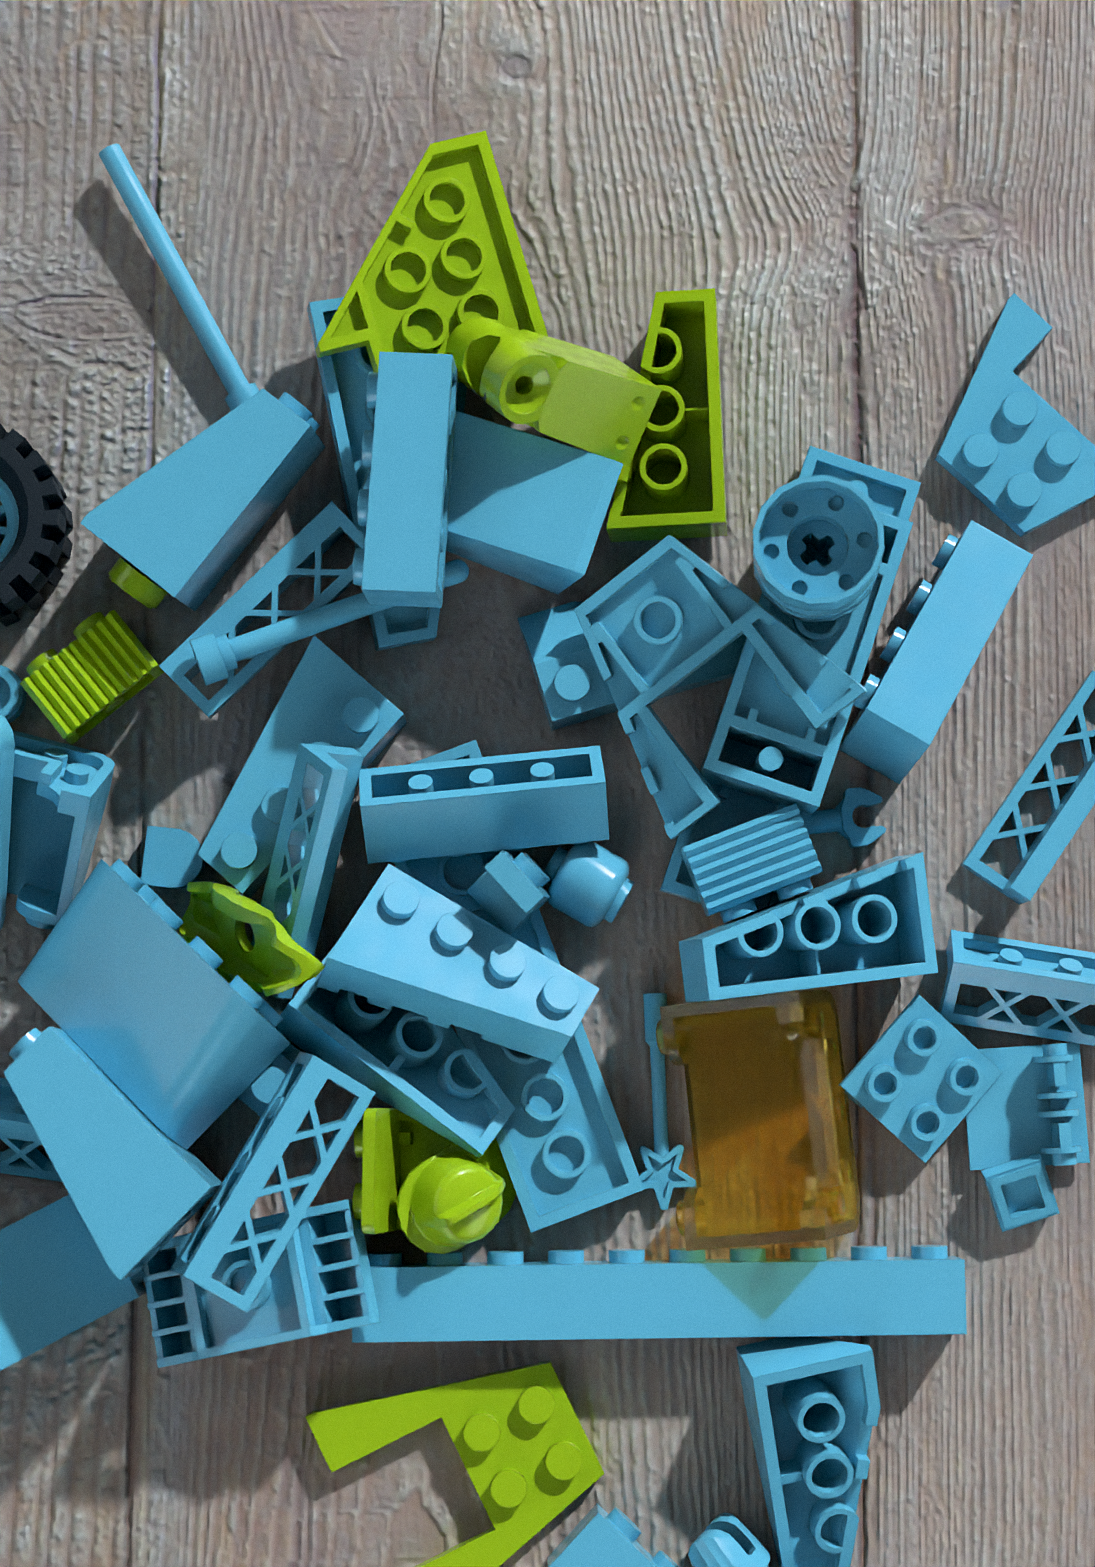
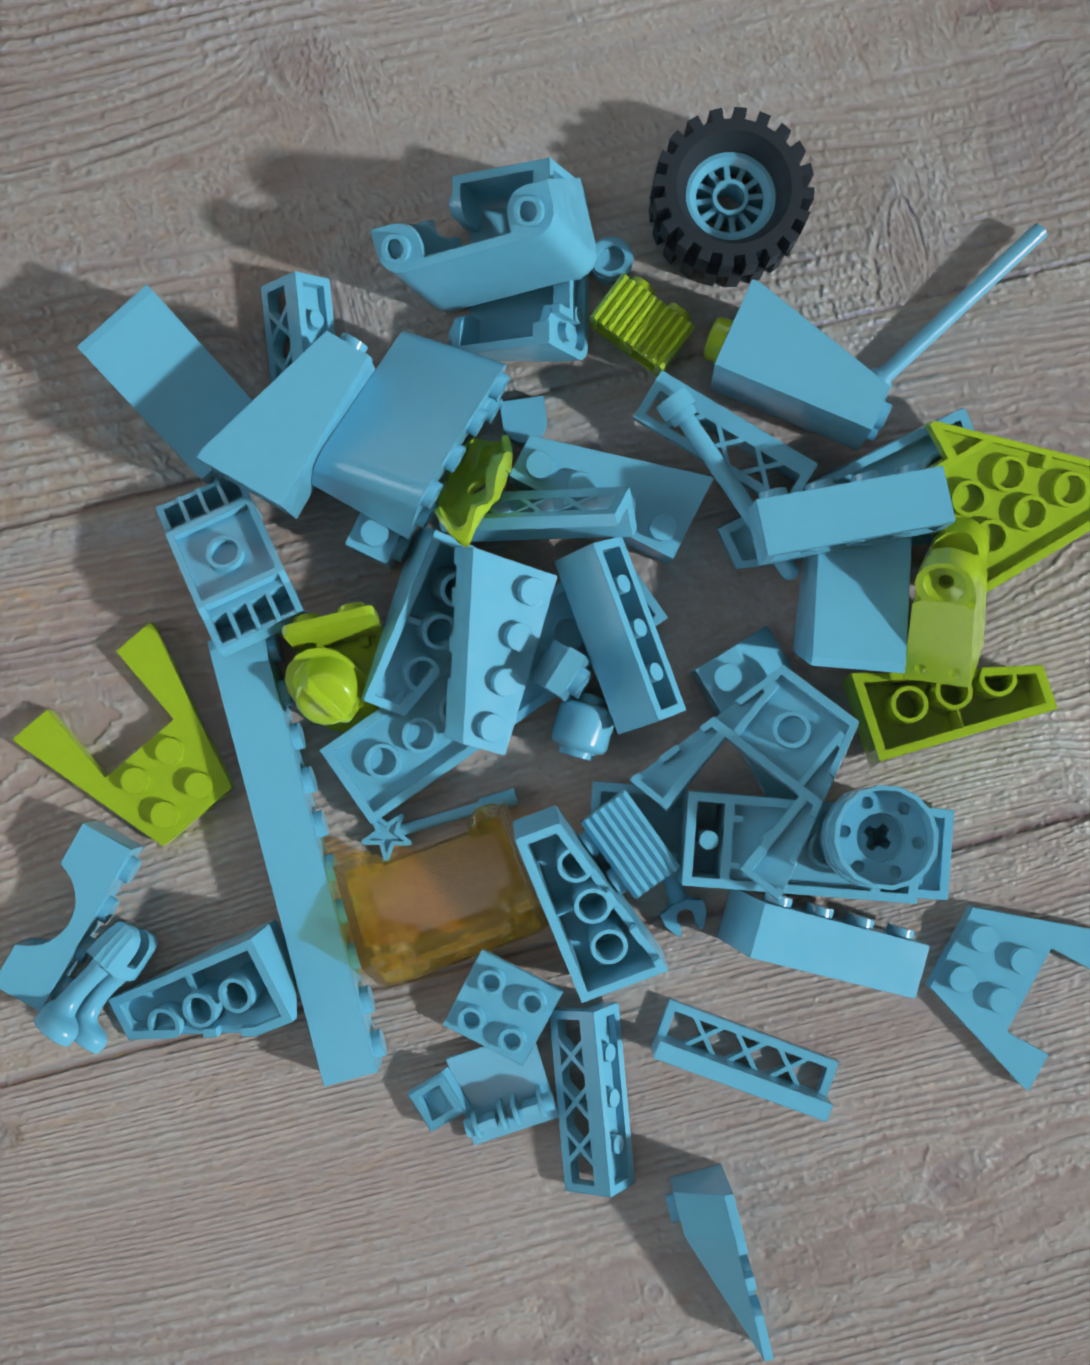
camera: 75 degrees right, 5 degrees up
medium azure fence [172,1052,375,1313] -> none

